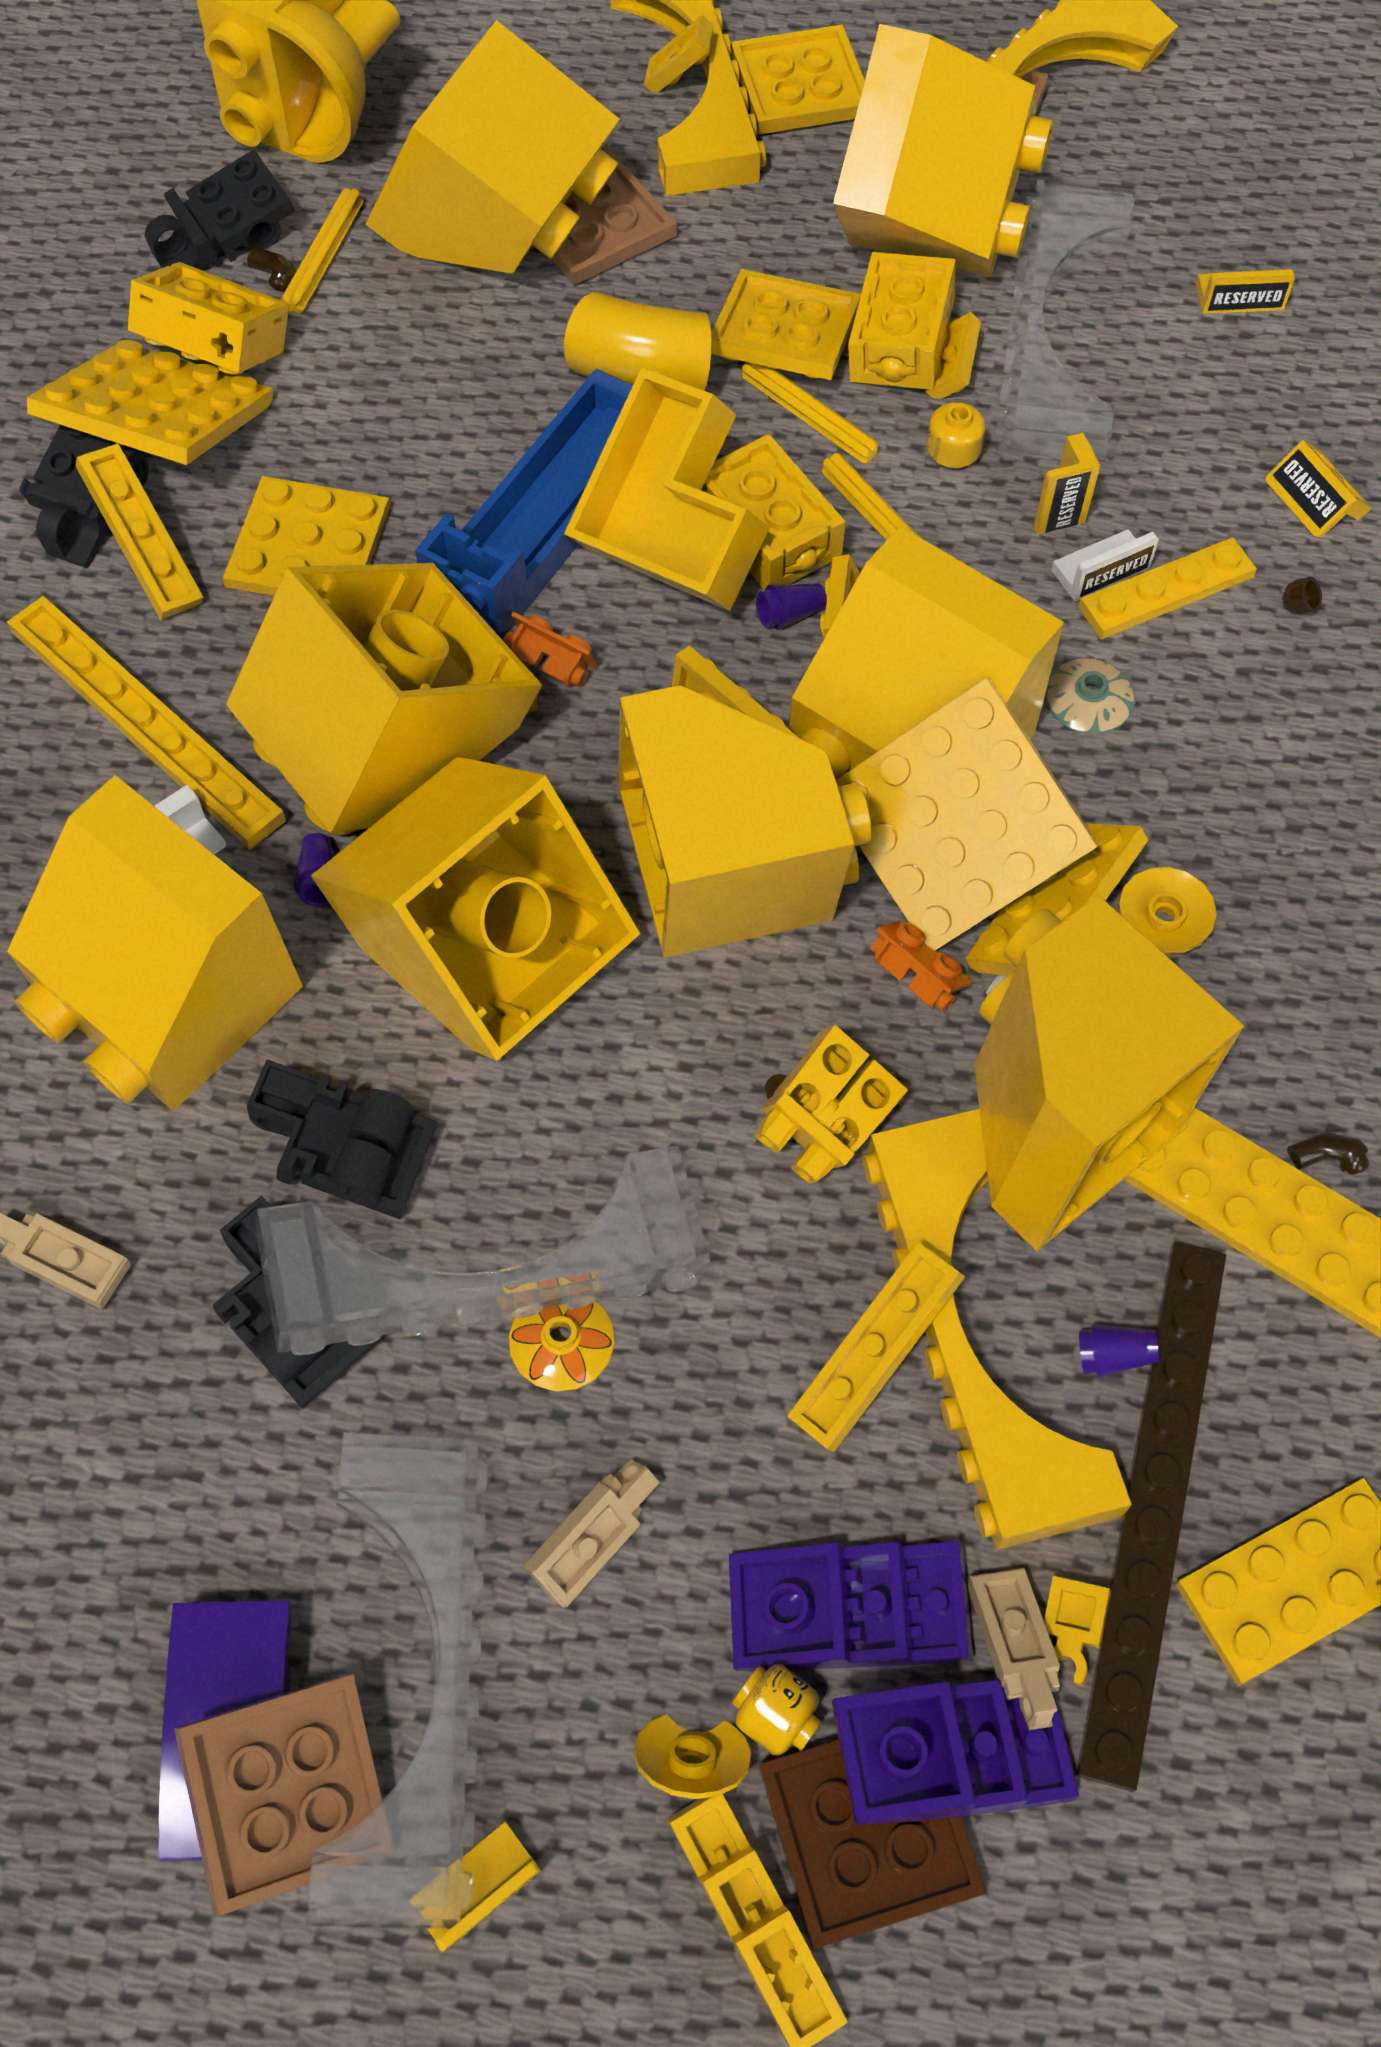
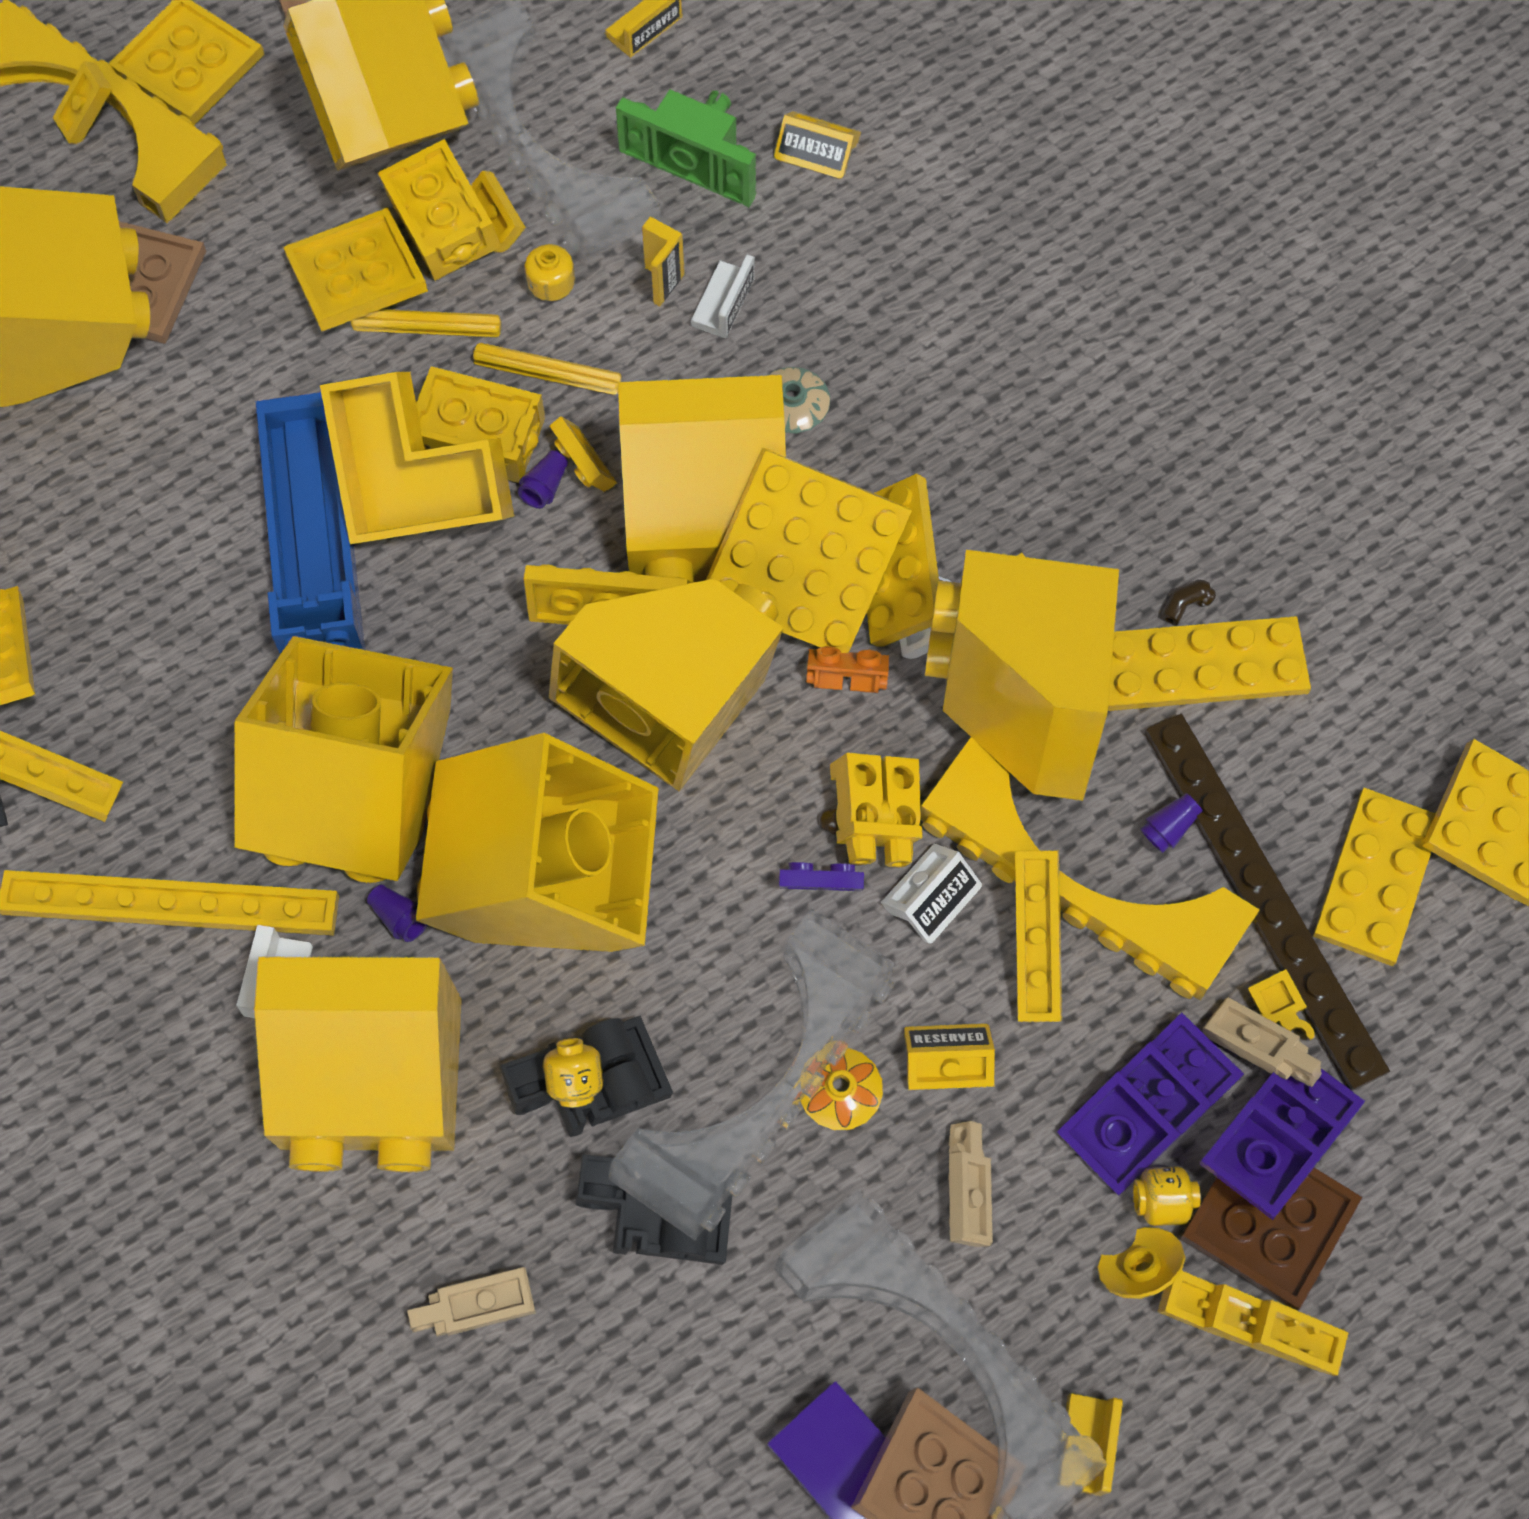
camera: 40 degrees left, 5 degrees up
yellow plate [222,476,390,596] -> none
orange hinge [503,612,598,688] -> none
yellow brick [564,292,711,391] -> none
yellow plate [1078,537,1257,639] -> none
yellow dish [1118,867,1217,954] -> none
dark brown hinge [1282,576,1322,615] -> none
none -> yellow head [543,1038,603,1107]
none -> bright green brick [616,89,756,207]
none -> dark purple plate [779,862,864,891]
none -> white panel [881,844,982,944]
none -> yellow panel [904,1024,995,1090]

